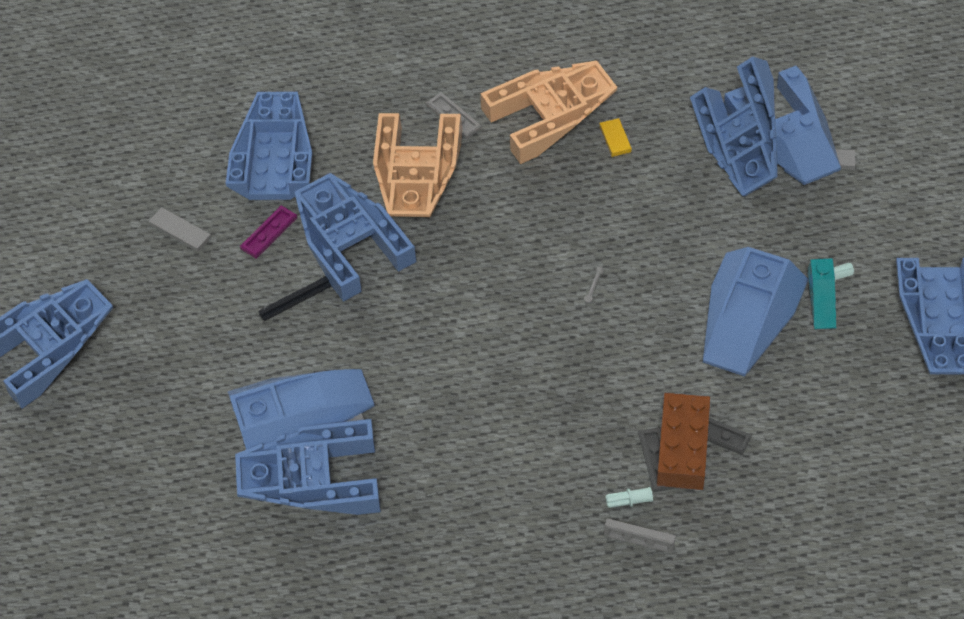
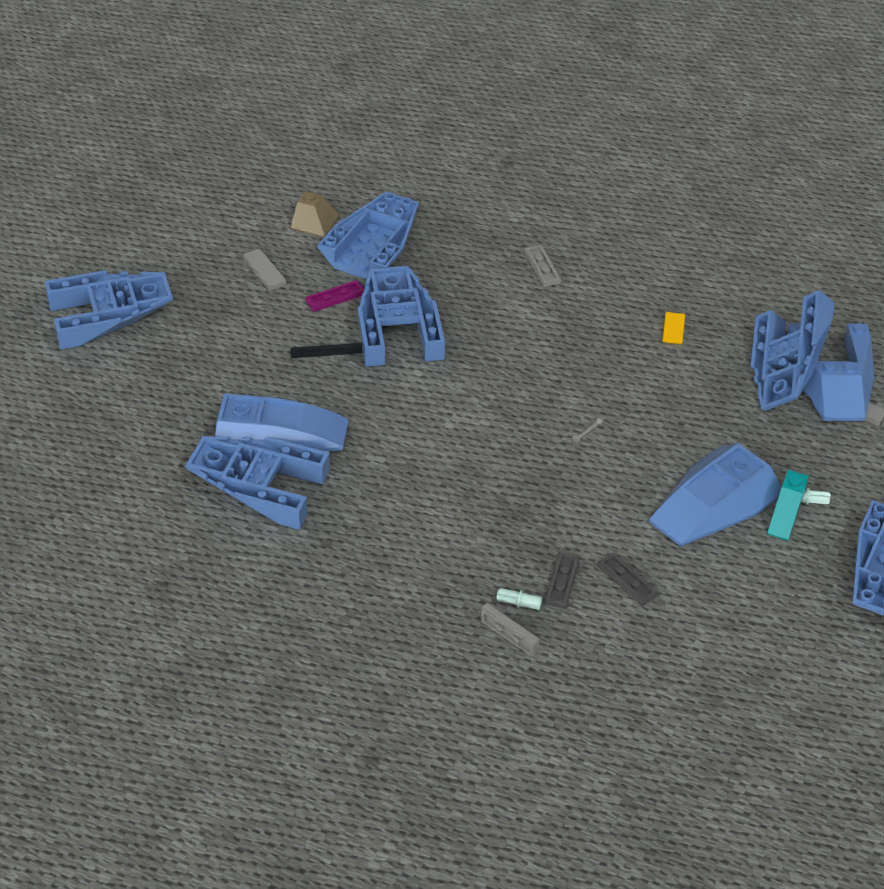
camera: 20 degrees right, 10 degrees down
light nougat wedge [373,113,463,217] -> none
light nougat wedge [480,61,617,164] -> none
dark orange brick [657,393,710,490] -> none
none -> dark tan slope [291,191,339,237]

